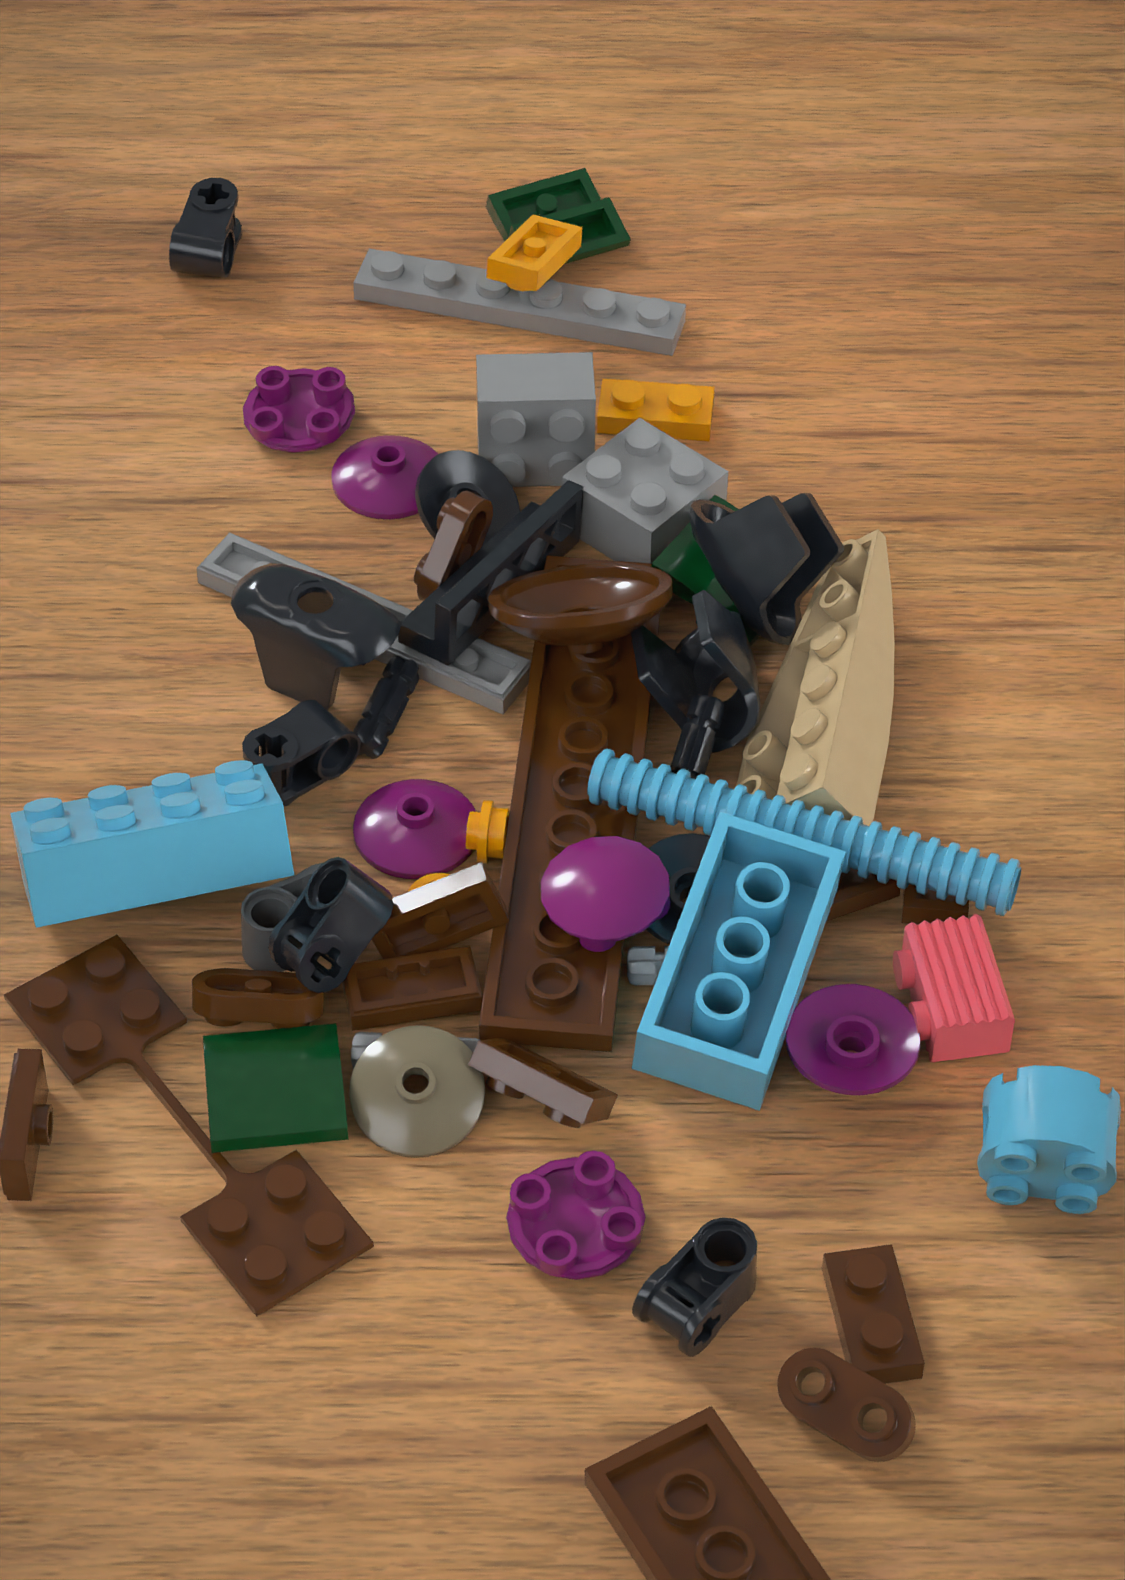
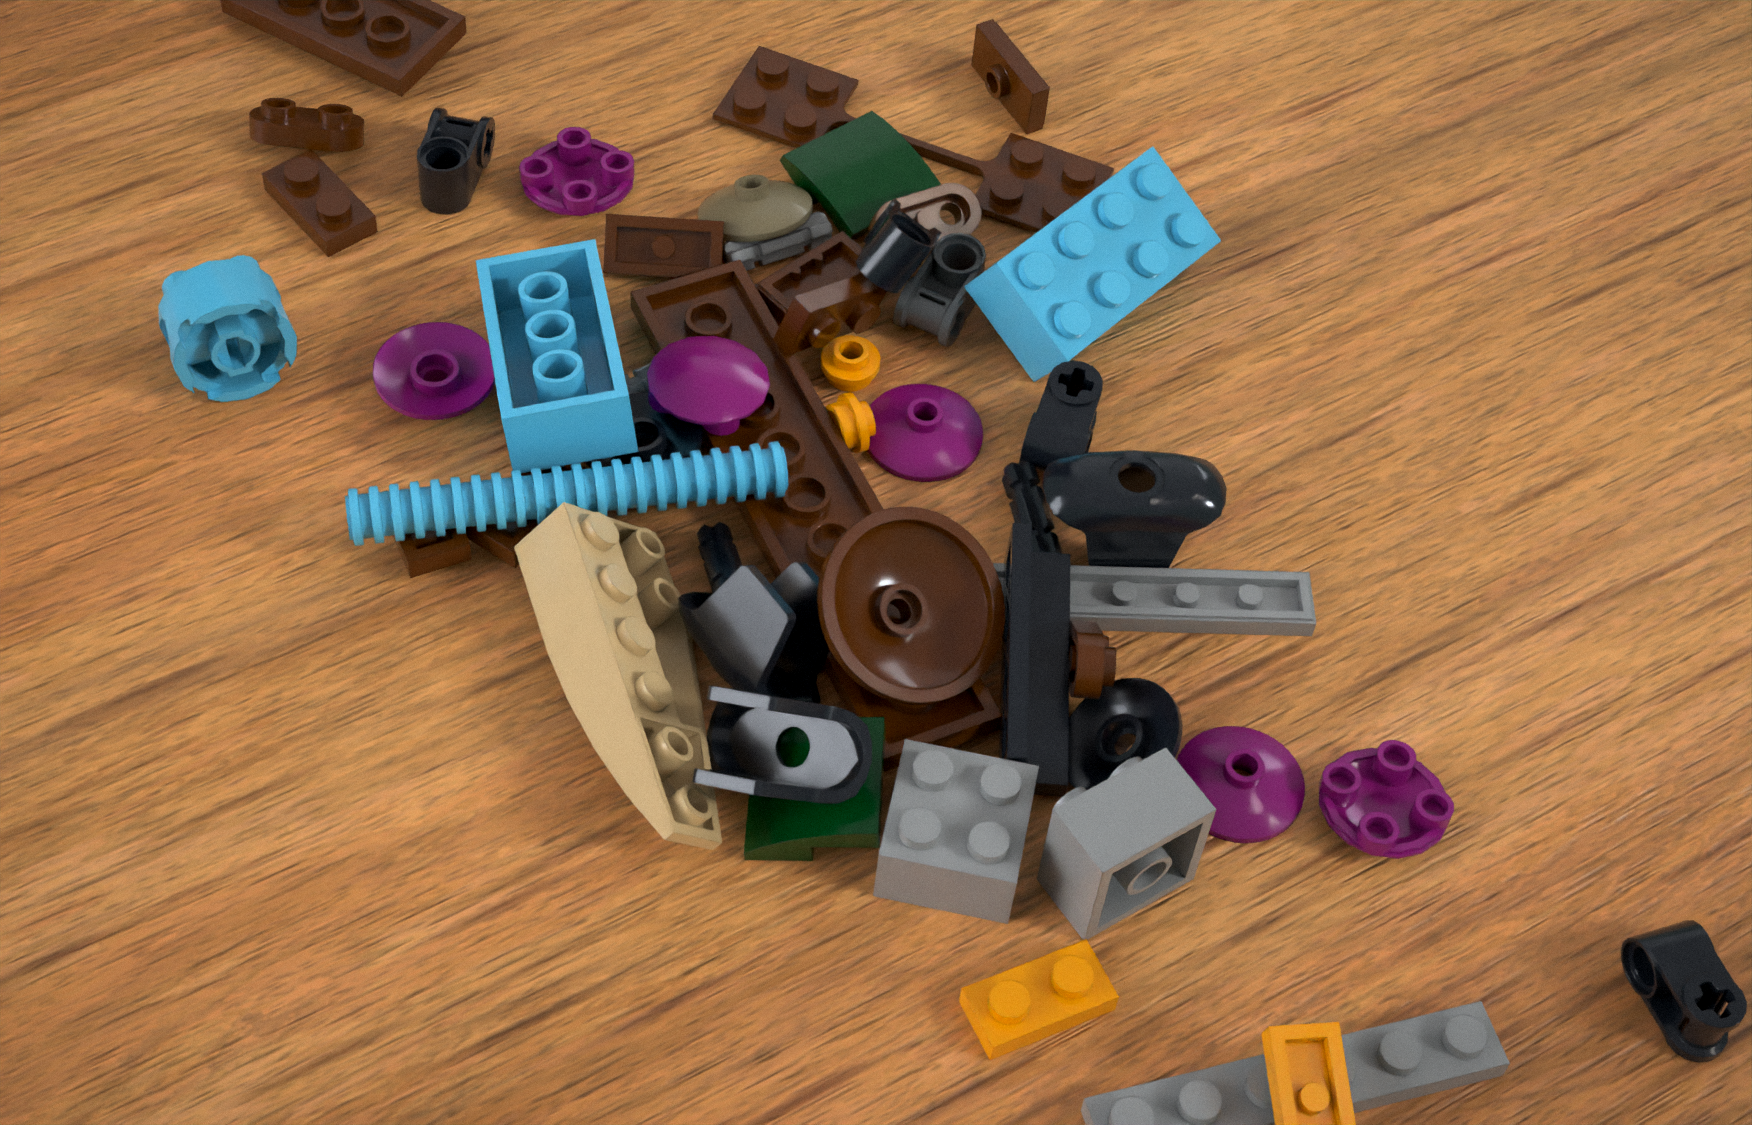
camera: 145 degrees right, 5 degrees up
coral brick [893,914,1015,1062] -> none

